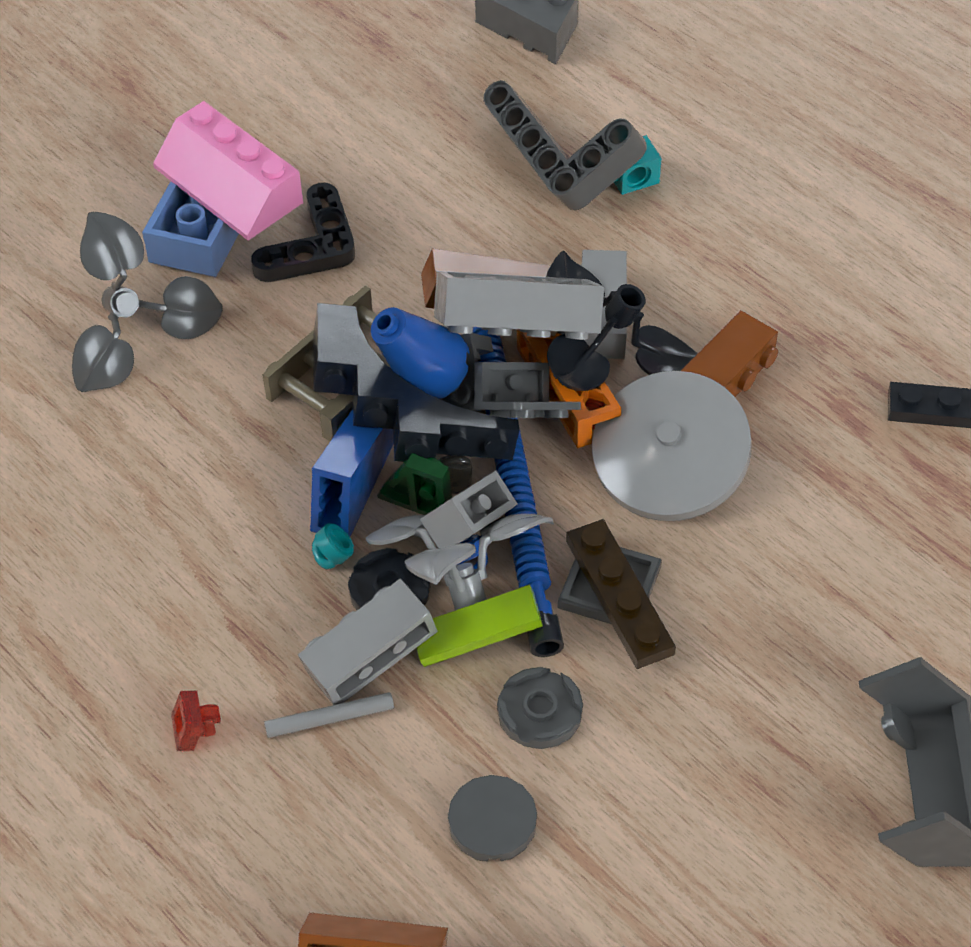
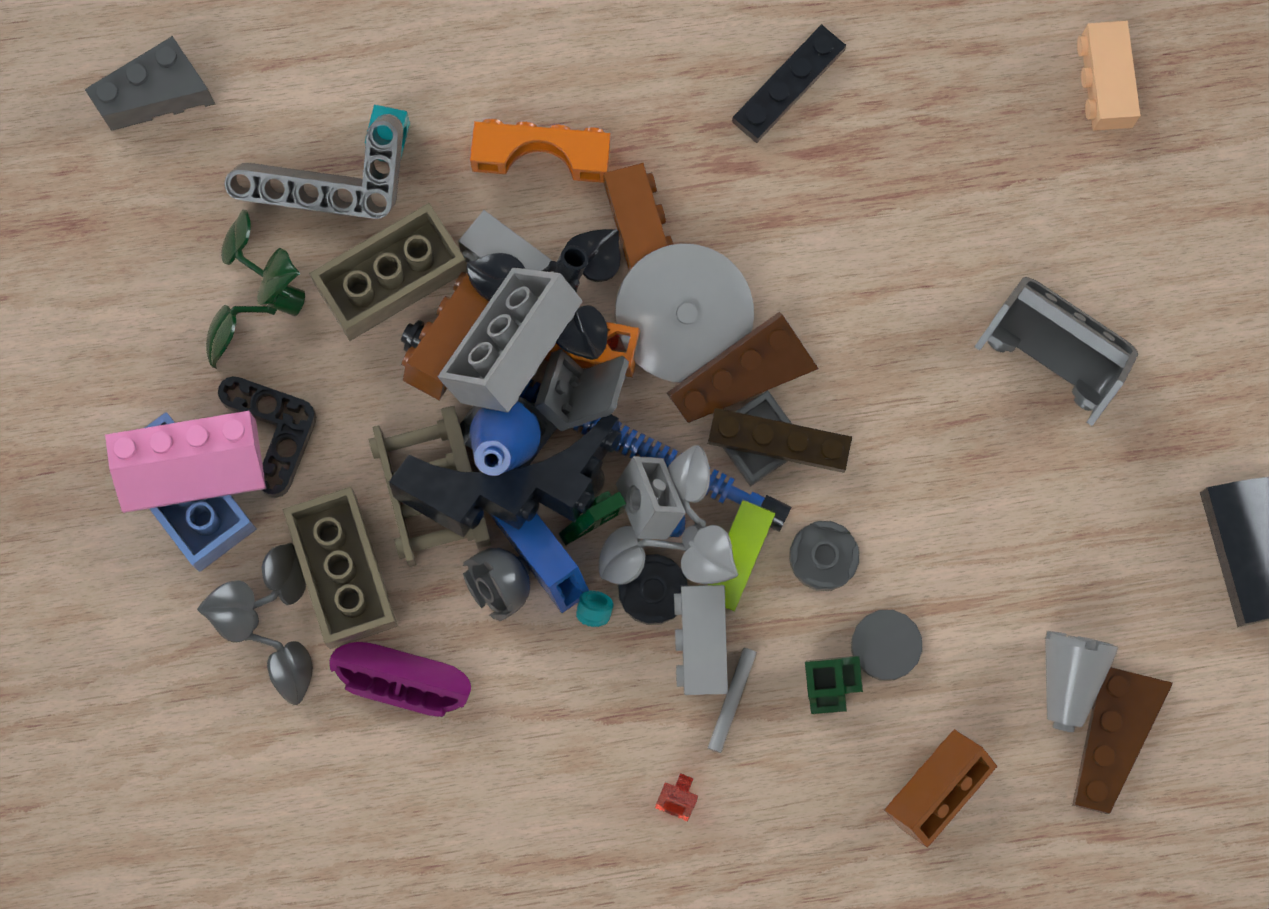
camera: 60 degrees left, 25 degrees up
none -> dark green plant [206,209,305,369]
none -> dark tan brick [283,487,398,649]
none -> dark tan brick [309,203,467,341]
none -> magenta brick [329,642,471,717]
none -> dark grey cylinder [463,548,530,621]
none -> orange arch [470,119,610,183]
none -> reddish brown wing [667,312,819,423]
none -> dark green brick [805,656,863,714]

